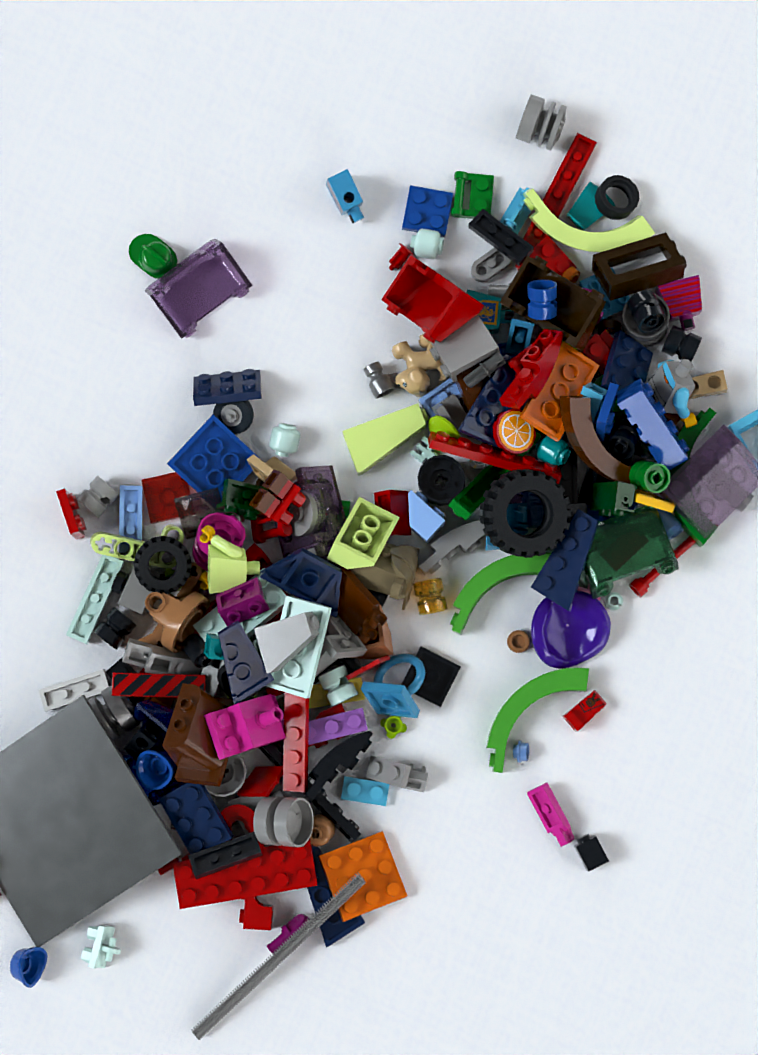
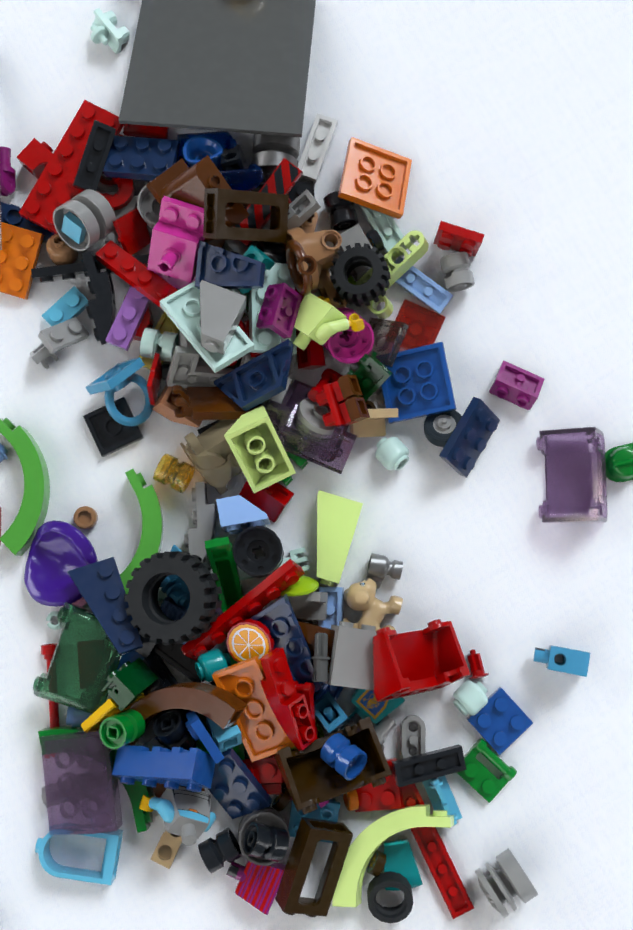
camera: 125 degrees right, 0 degrees up
lime plate [380,716,407,739] -> none
none -> medium azure tile [61,211,86,244]
none -> dark brown piece [203,188,289,243]
none -> reddish brown piece [285,240,317,295]
none -> orange plate [338,137,412,219]
none -> dark brown tile [367,850,386,877]
none -> magenta bracket [489,360,545,410]

